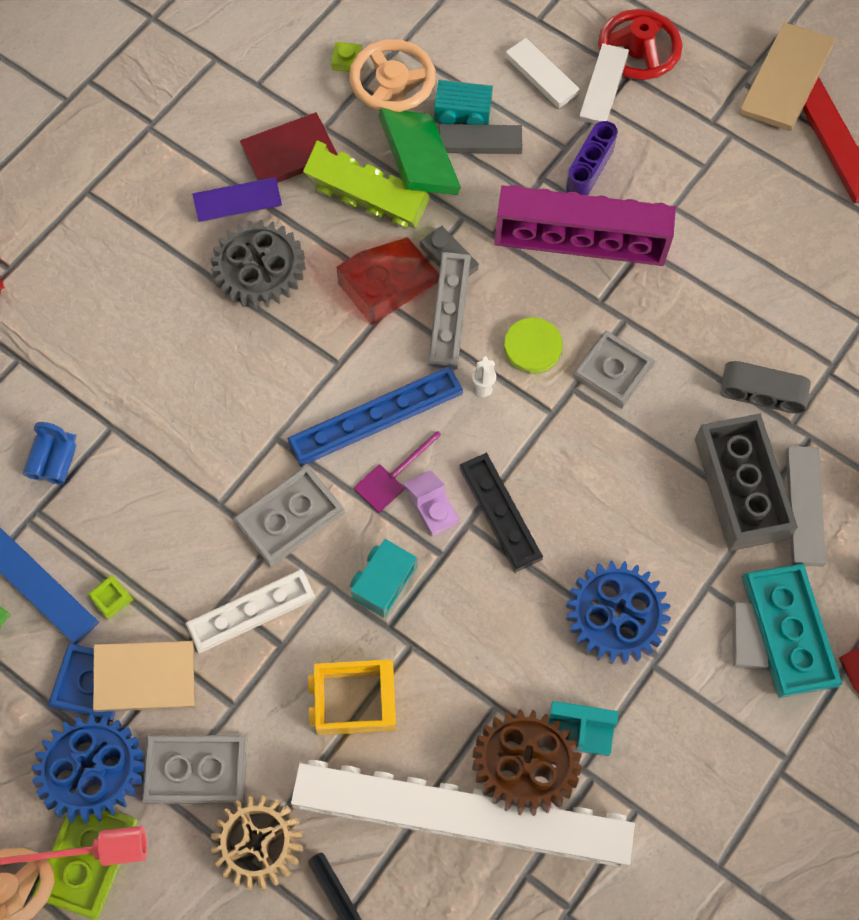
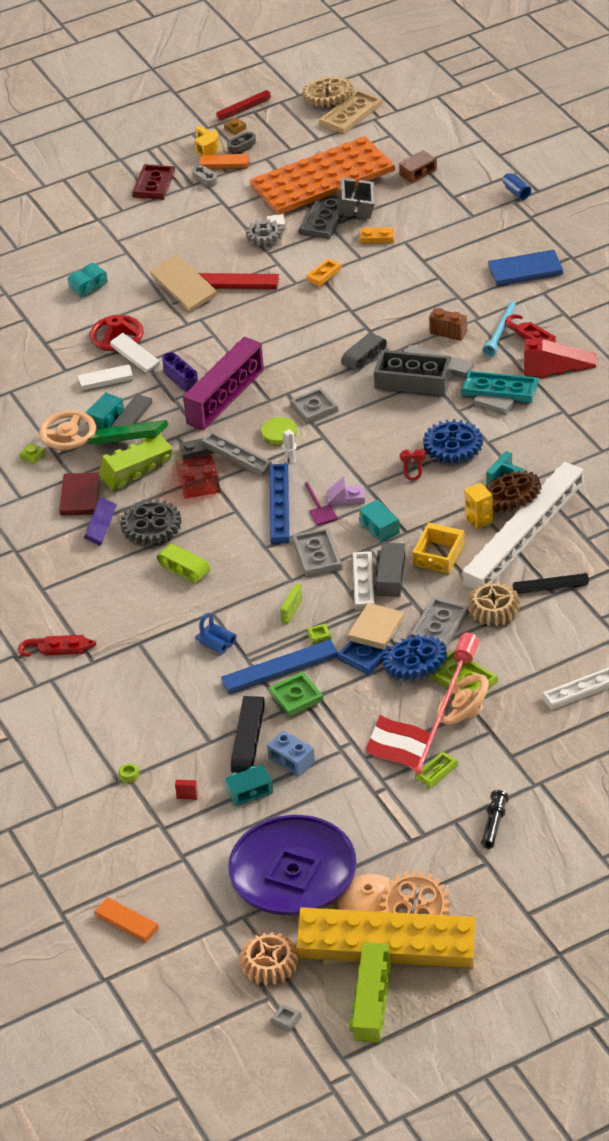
camera: 60 degrees left, 25 degrees down
black tile [459,452,543,573] -> none
none -> lime beam [156,543,211,583]
none -> lime tile [280,583,303,624]
none -> dark grey brick [374,543,406,597]
none -> red piece [399,448,426,481]
none -> yellow brick [464,482,493,530]

